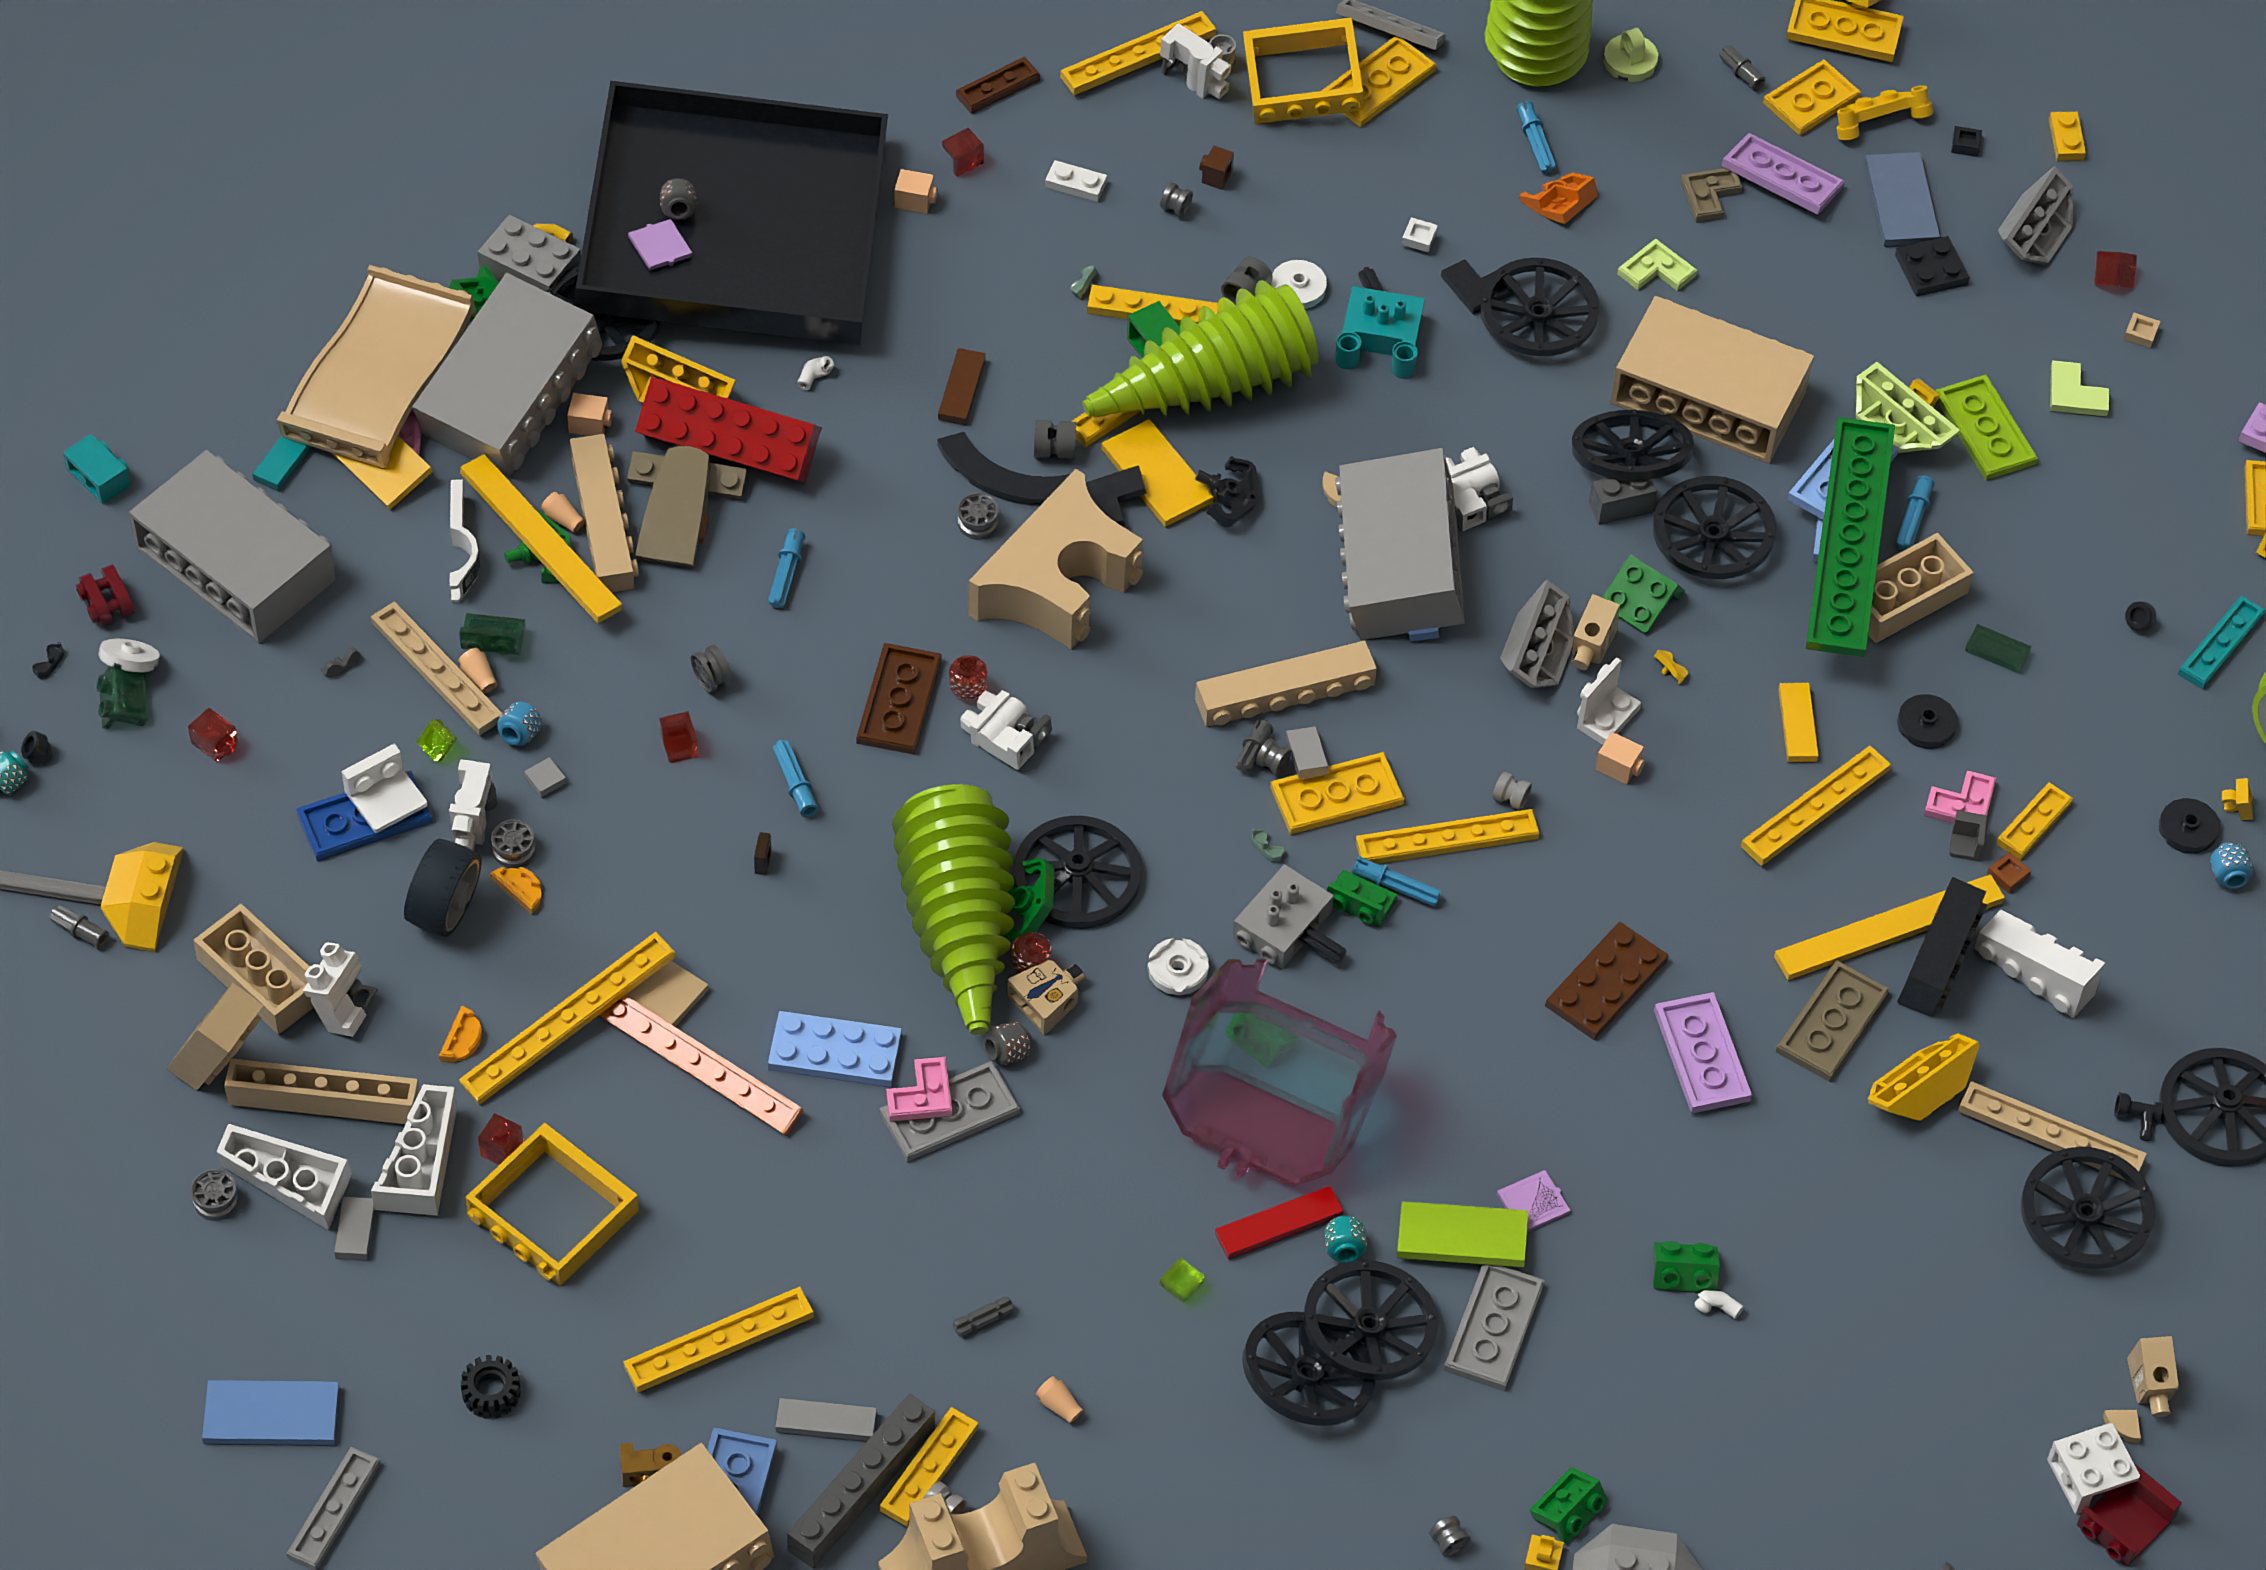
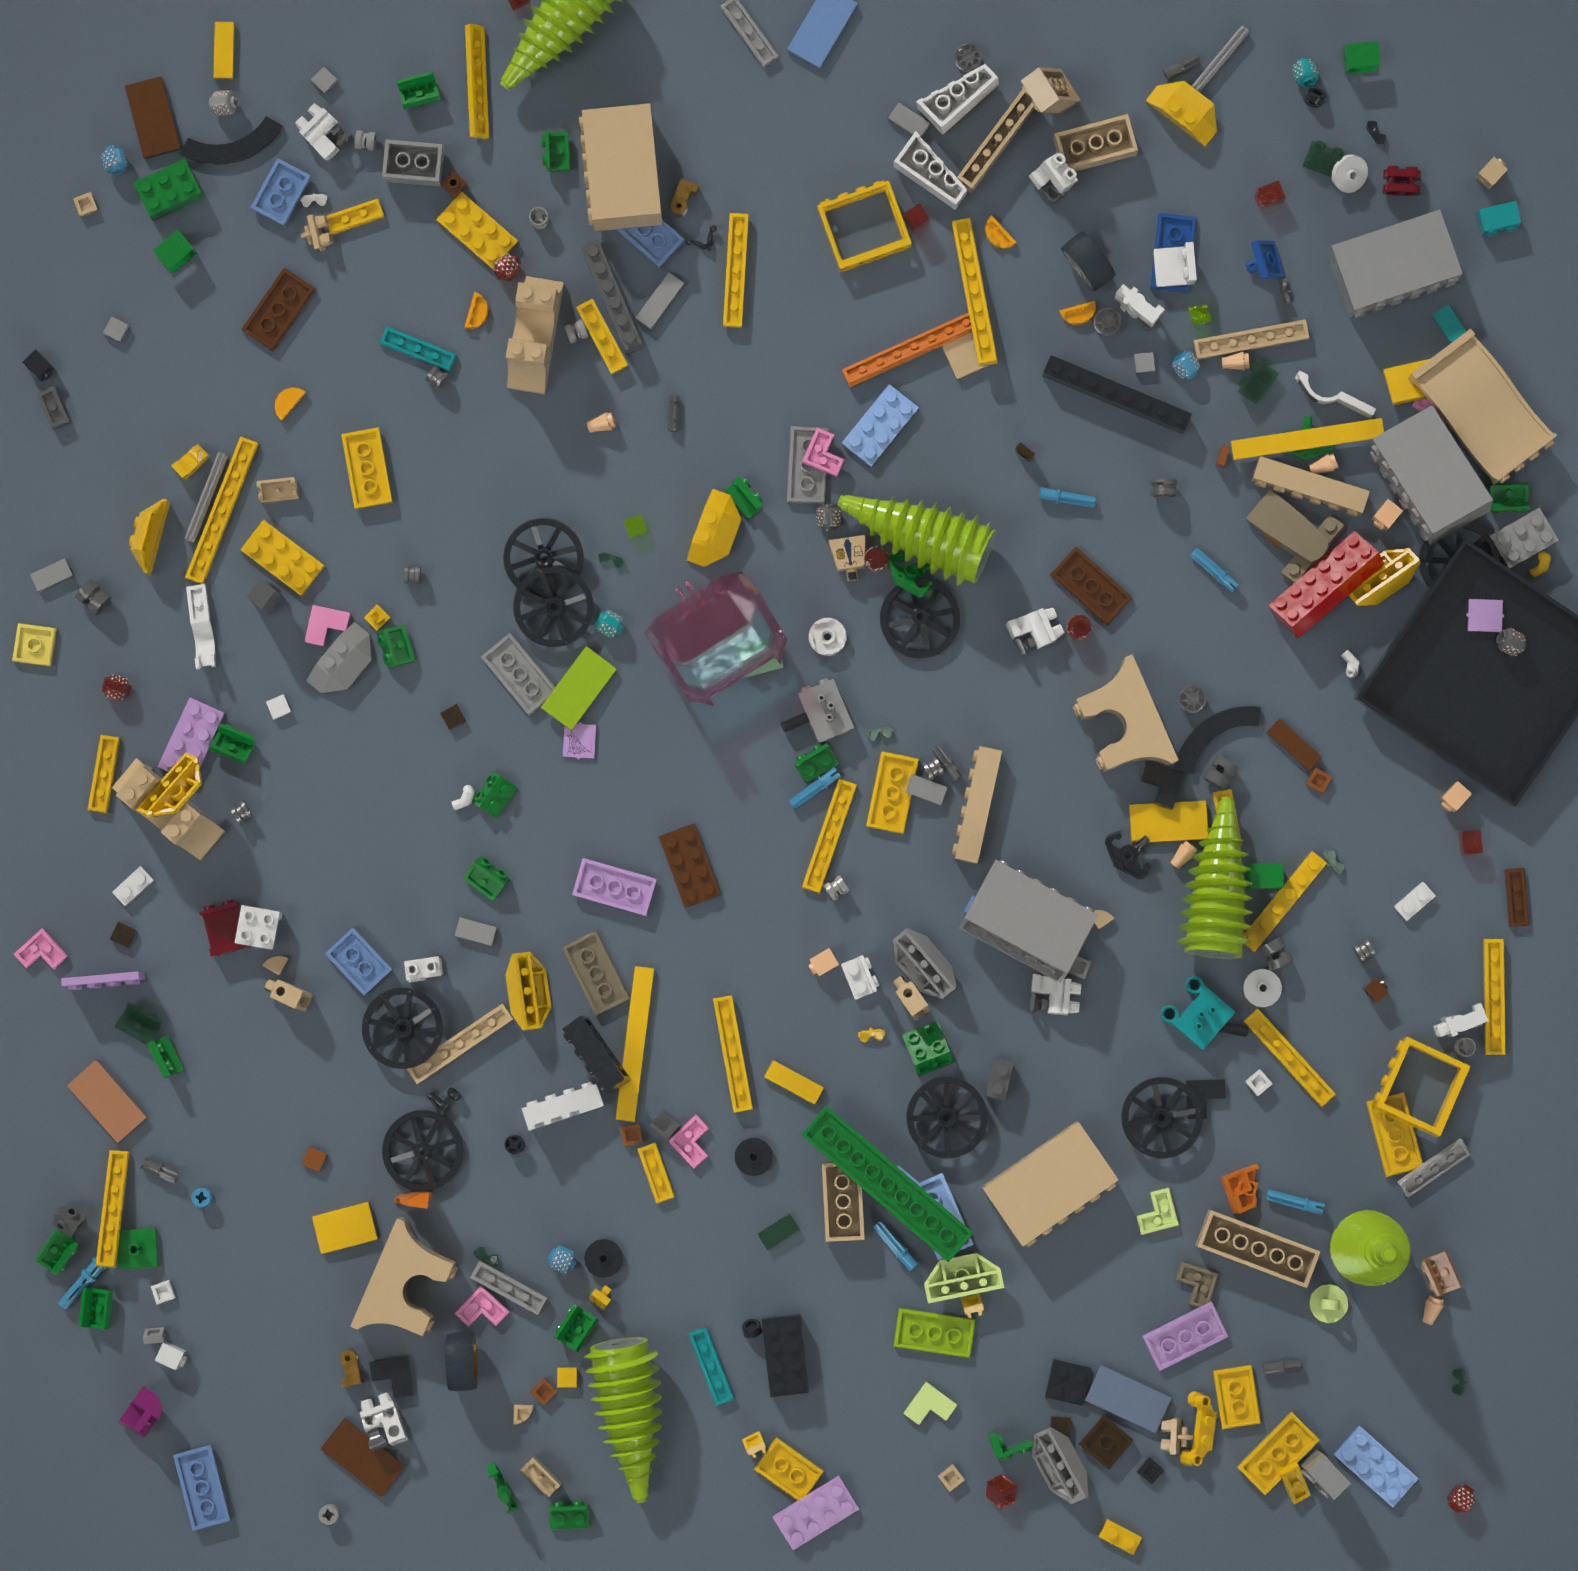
camera: 125 degrees right, 30 degrees up
black tyre [461,1355,521,1419] -> none
clear red panel [659,711,699,763] -> none
red tile [1215,1186,1344,1260] -> none
black wheel [1572,410,1694,480] -> none
none -> medium blue plate [325,927,393,996]
none -> white hips [404,955,445,983]
none -> dark brown tile [440,704,466,730]
none -> light grey tile [455,917,497,946]
none -> green bracket [463,856,510,901]
none -> black wheel [504,1135,525,1154]
none -> clear green piece [598,553,625,569]
none -> black piece [686,225,717,251]
none -> yellow wedge [687,489,742,567]
none -> green bracket [725,475,763,519]
none -> black brick [762,1313,809,1397]
none -> green bracket [987,1431,1034,1461]
none -> black brick [1042,355,1192,435]
none -> dark brown tile [1050,1416,1071,1437]
none -> dark brown plate [1079,1414,1133,1470]
none -> tan hips [1161,1418,1193,1455]
none -> light nougat cone [1170,841,1198,869]
none -> tan brick [1195,1209,1320,1288]
none -> dark orange tile [1215,445,1230,469]
none -> yellow tile [1243,1008,1336,1107]
none -> blue tile [1245,240,1285,279]
none -> dark orange tile [1305,768,1332,794]
none -> tan brick [1476,157,1508,190]

